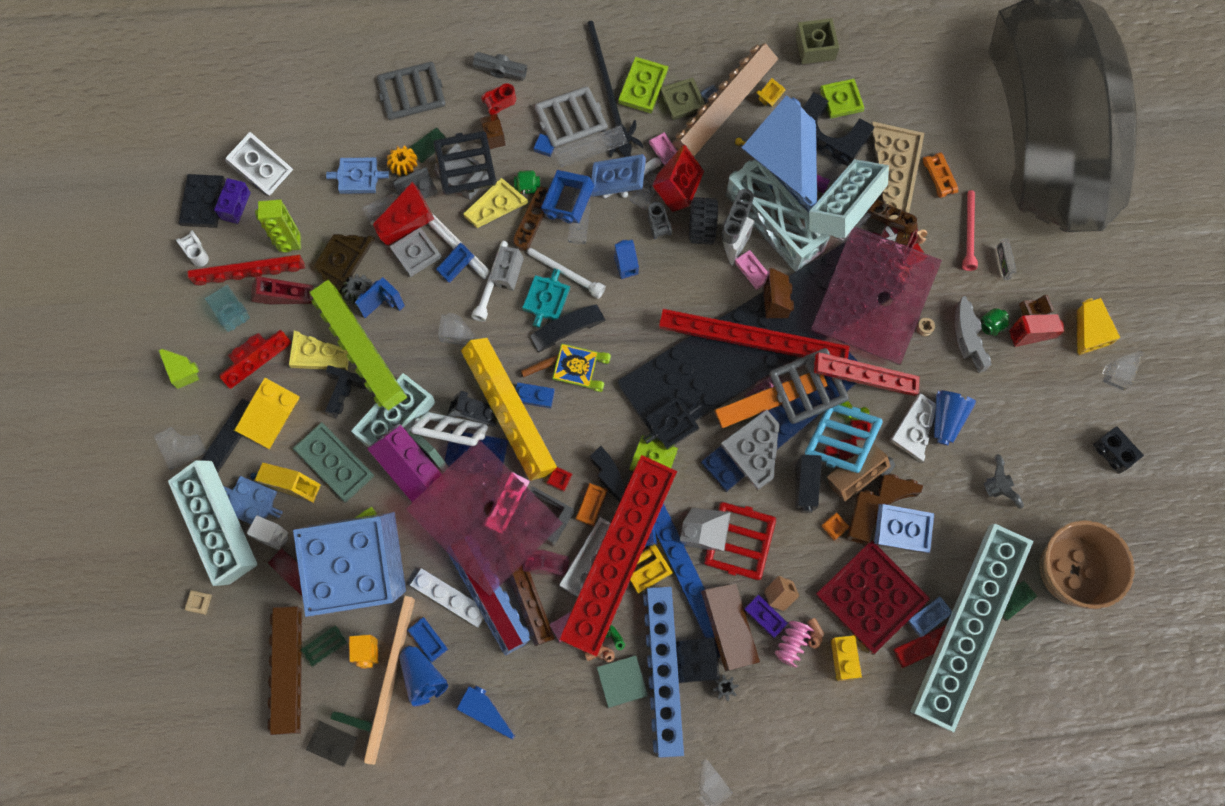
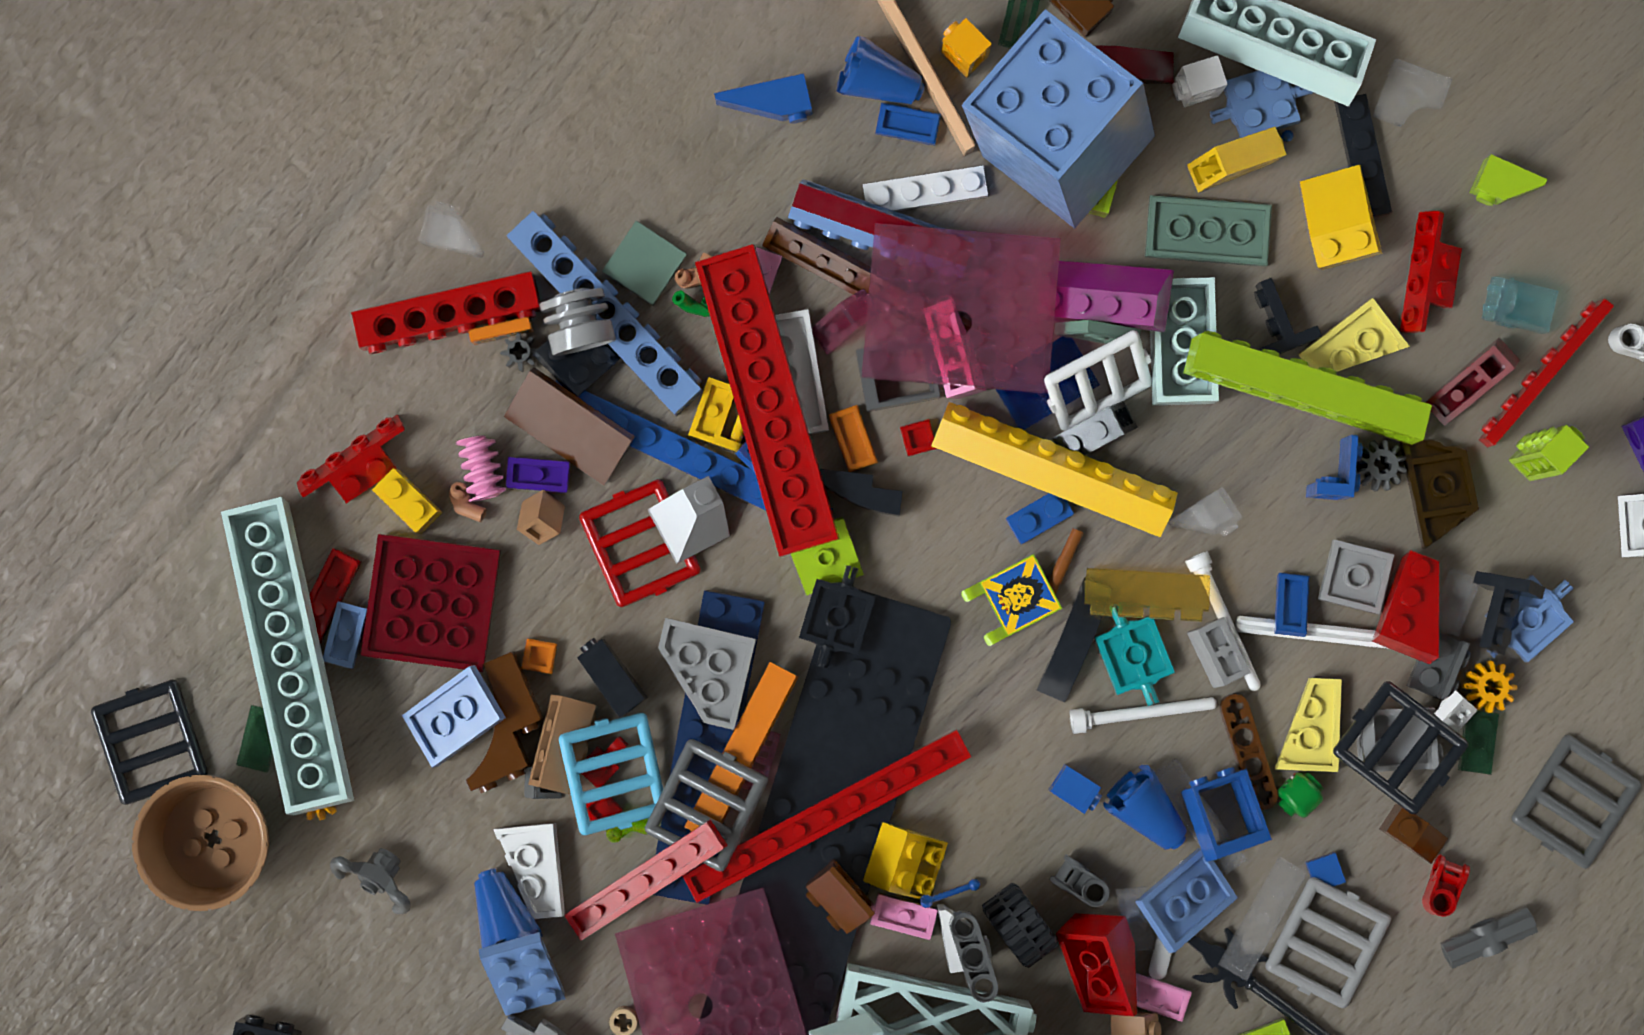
camera: 145 degrees right, 15 degrees up
none -> black bar [91,679,208,805]
none -> red bracket [297,415,405,504]
none -> red brick [351,271,541,354]
none -> orange tile [468,317,534,345]
none -> medium blue plate [479,932,565,1016]
none -> light grey wheel [540,288,616,356]
none -> yellow slope [863,822,948,899]
none -> blue hinge [920,879,980,908]
none -> clear yellow windscreen [1085,568,1210,622]
none -> blue cone [1103,765,1187,850]
none -> white bracket [1434,691,1478,732]
none -> black bracket [1473,571,1545,655]

